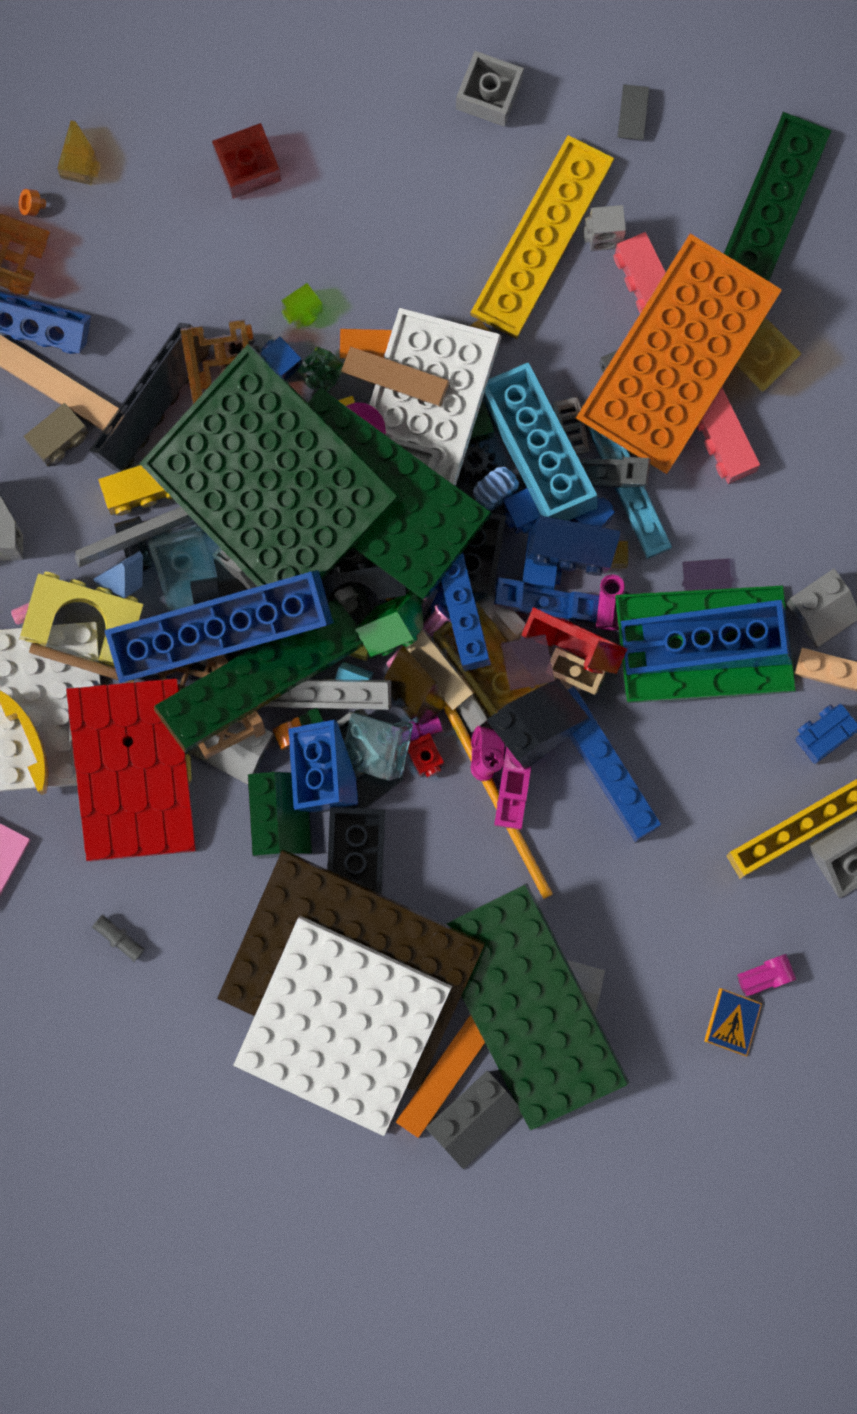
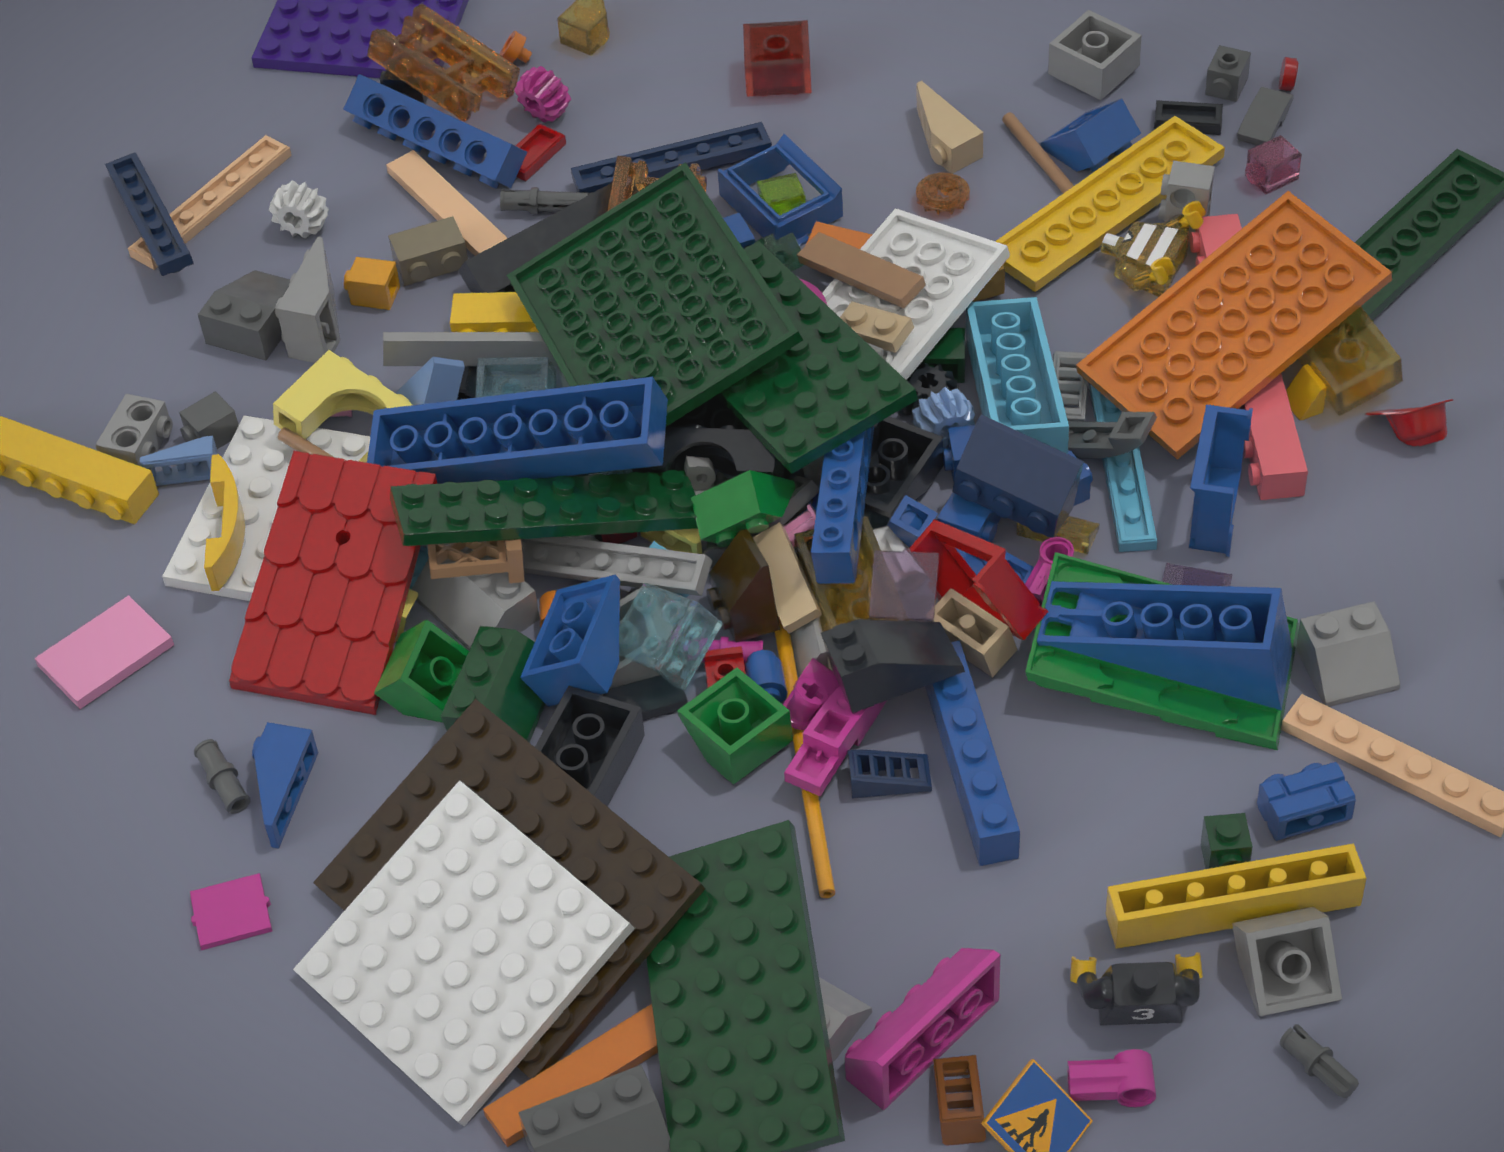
camera: 25 degrees right, 30 degrees down
none -> dark pink piece [190,873,272,950]
none -> blue slope [252,722,318,849]
none -> light orange brick [343,257,400,310]
none -> green slope [374,619,469,723]
none -> dark grey pin [500,187,592,214]
none -> dark pink gear [514,66,571,123]
none -> red tile [516,123,566,182]
none -> dark blue plate [571,122,772,193]
none -> green slope [677,667,793,785]
none -> blue piece [717,134,843,255]
none -> blue brick [745,650,788,703]
none -> tan plate [840,301,914,353]
none -> dark pink slope [845,948,1001,1111]
none -> dark blue slope [848,749,932,799]
none -> tan slope [916,80,983,174]
none -> clear orange gear [916,172,970,215]
none -> dark orange slope [933,1055,986,1146]
none -> medium nougat bar [1002,112,1074,193]
none -> blue slope [1039,98,1141,172]
none -> black torso [1070,952,1203,1025]
none -> torso [1101,201,1206,297]
none -> black tile [1154,100,1223,135]
none -> blue piece [1189,404,1253,557]
none -> dark green brick [1200,813,1253,869]
none -> dark grey brick [1205,45,1251,102]
none -> clear pink brick [1245,135,1302,195]
none -> red tile [1279,57,1298,91]
none -> yellow slope [1286,364,1327,420]
none -> red piece [1365,399,1453,446]

